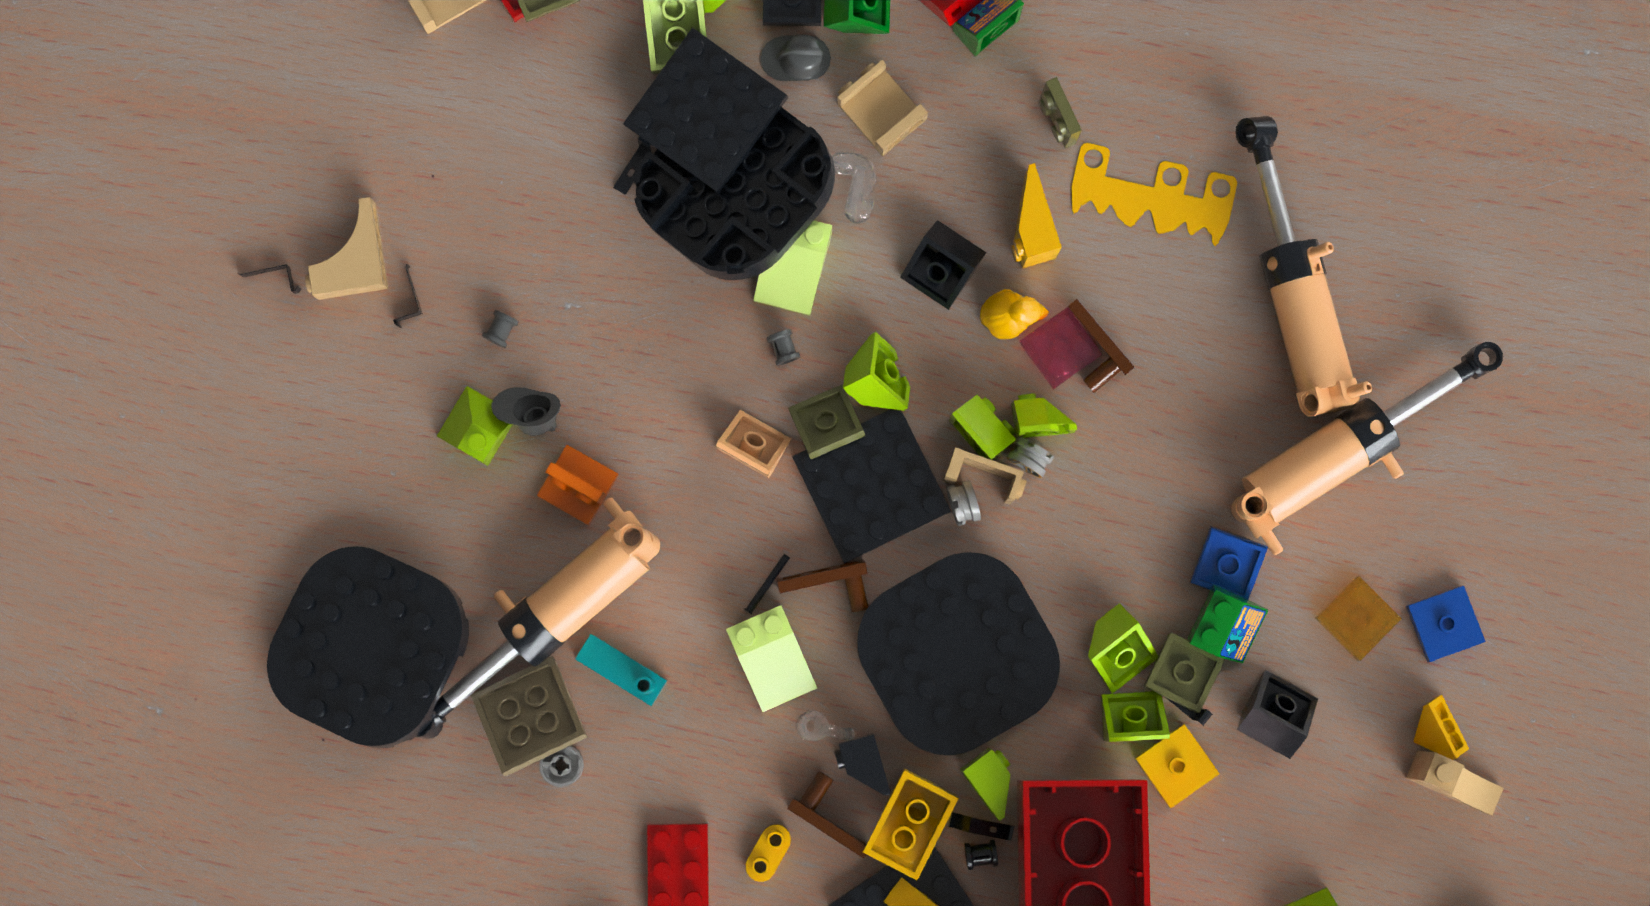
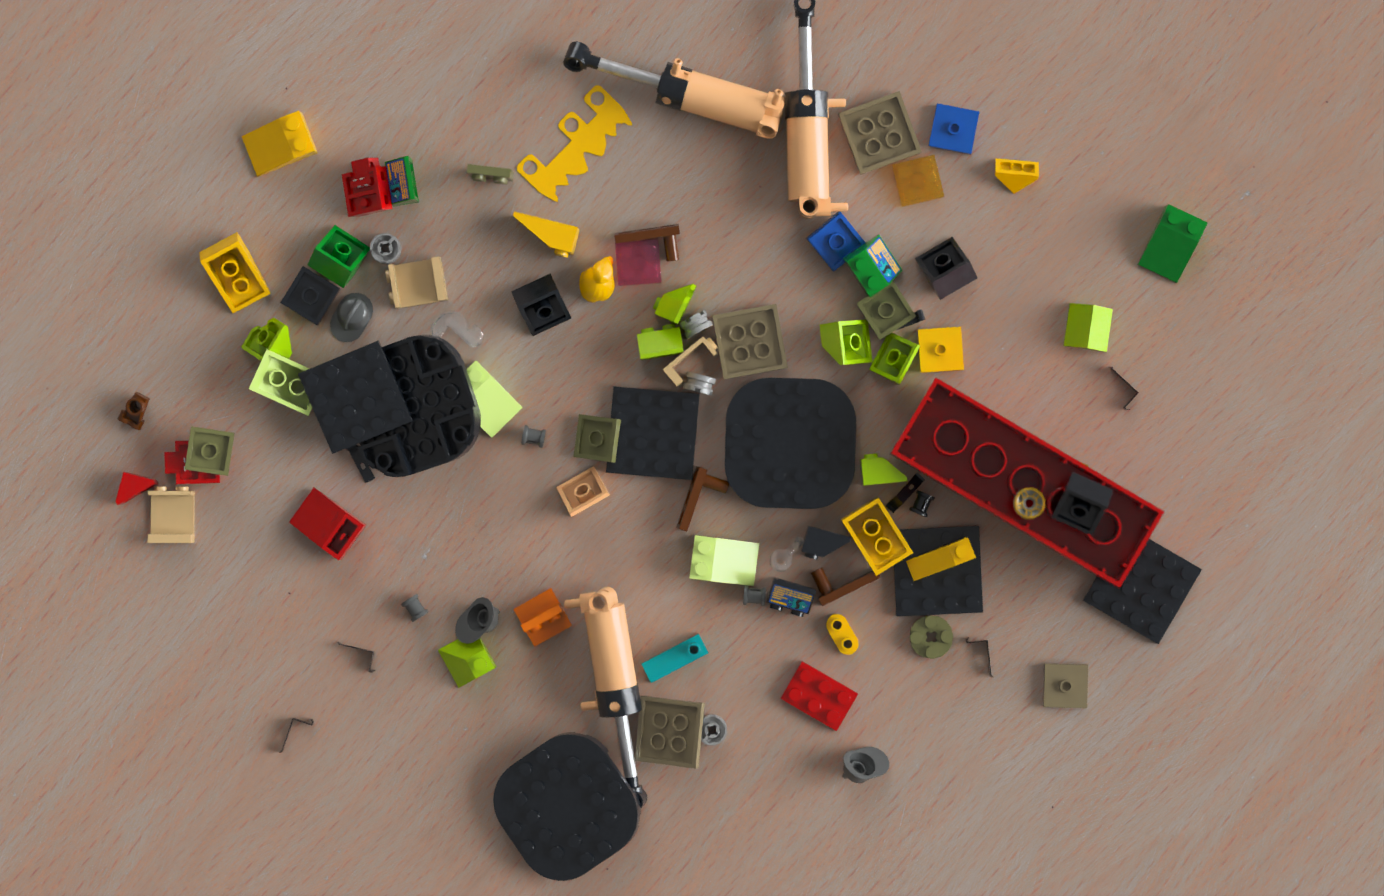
camera: 65 degrees left, 5 degrees up
tan arch [305,197,388,300] -> none
black piece [744,554,790,615] -> none
lime slope [843,332,910,411] -> none
tan arch [1406,751,1504,816] -> none
none -> red slope [289,487,366,561]
none -> light grey wheel [370,233,402,264]
none -> dark tan plate [712,304,788,380]
none -> dark grey bush [743,585,766,606]
none -> slope [767,577,816,617]
none -> dark tan plate [838,91,922,175]

